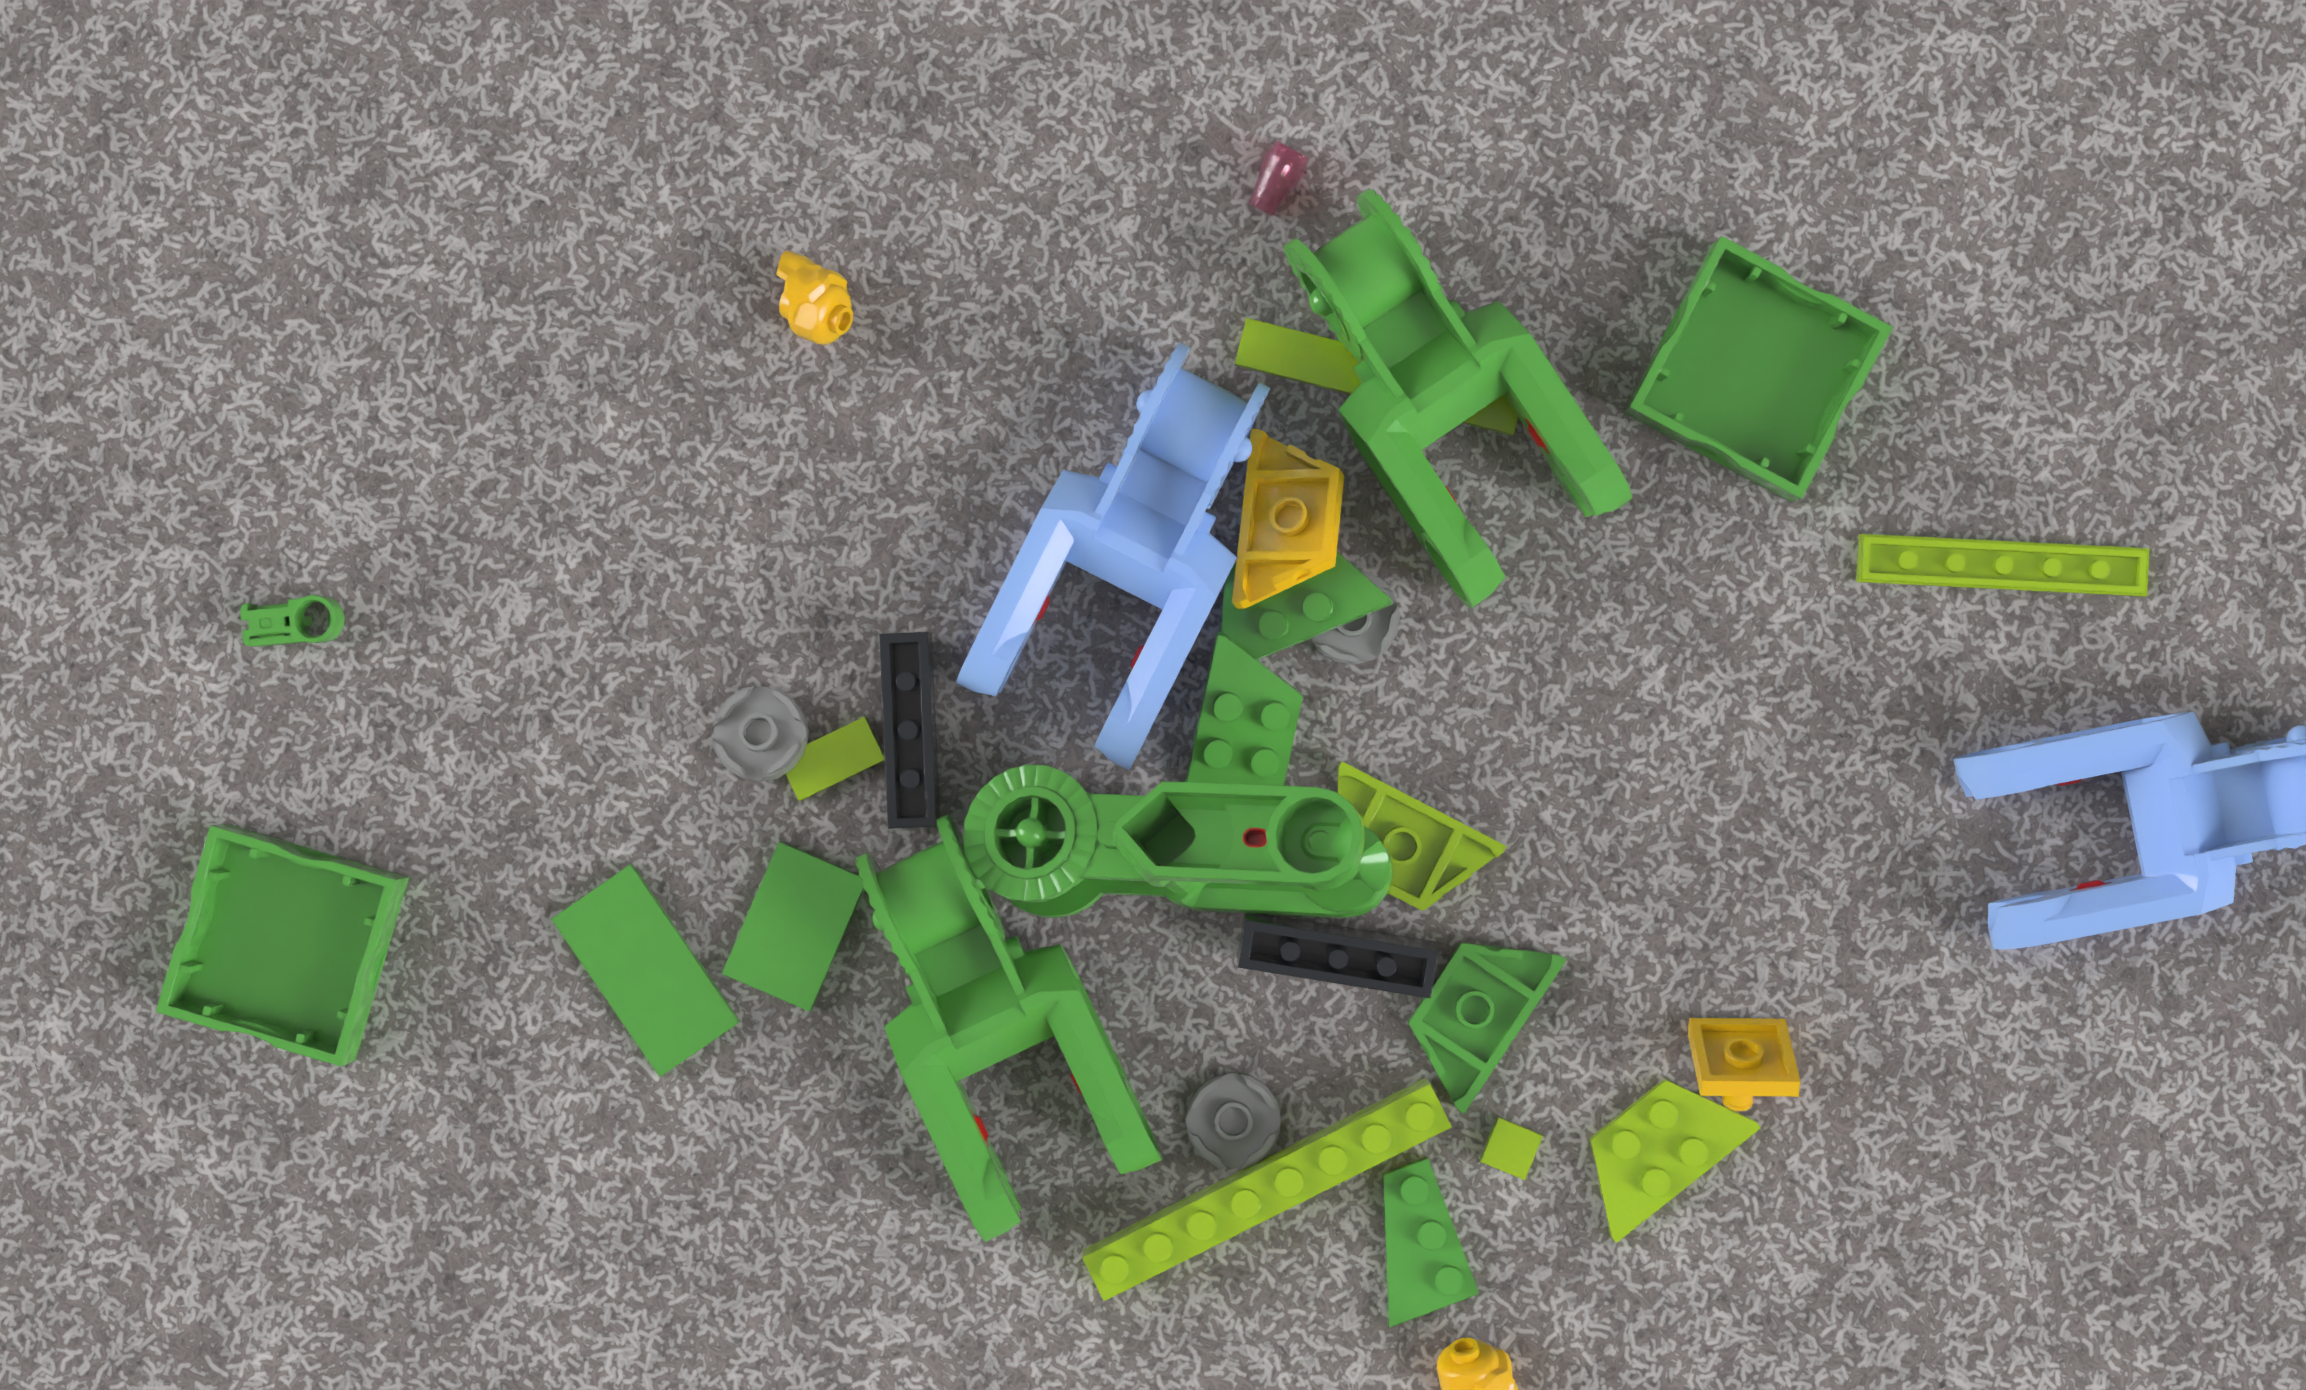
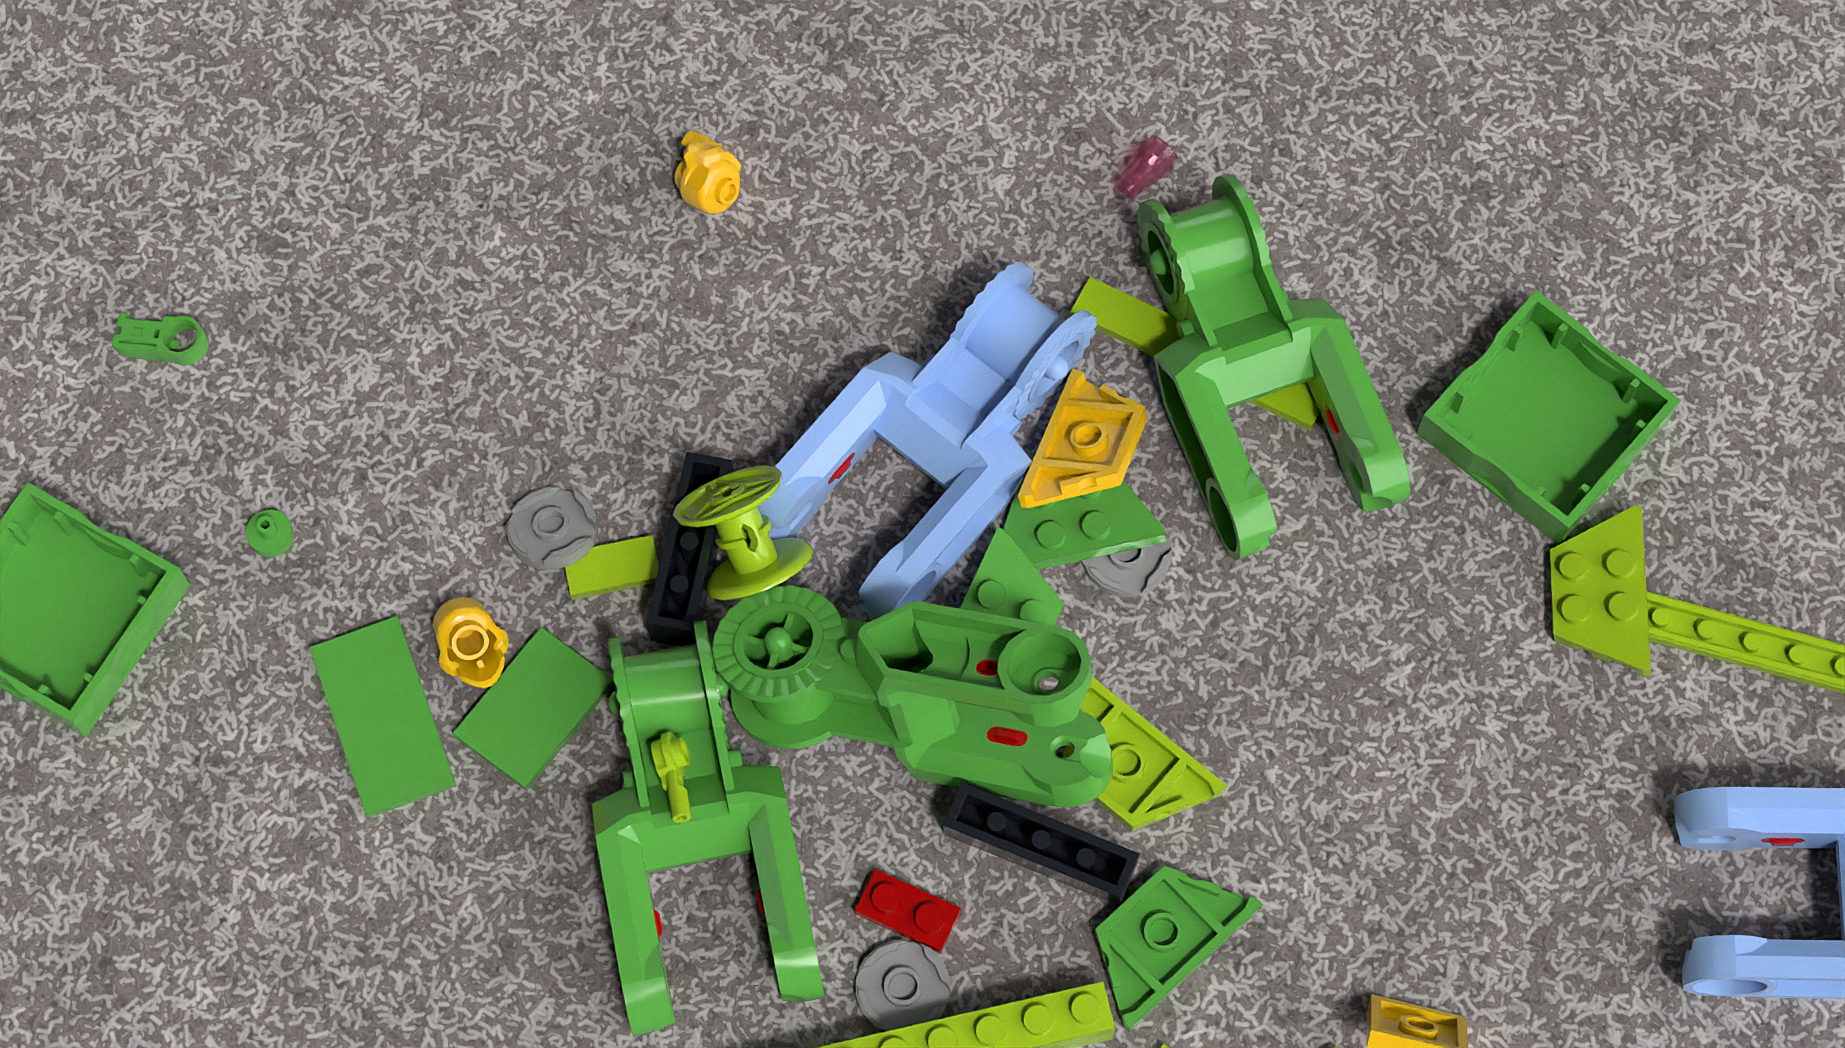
camera: 20 degrees right, 20 degrees down
none -> bright green tile [246,510,294,557]
none -> yellow head [432,597,509,688]
none -> lime plate [651,731,692,823]
none -> lime piece [673,465,814,600]
none -> red plate [855,869,961,954]
none -> lime wing [1550,505,1651,677]

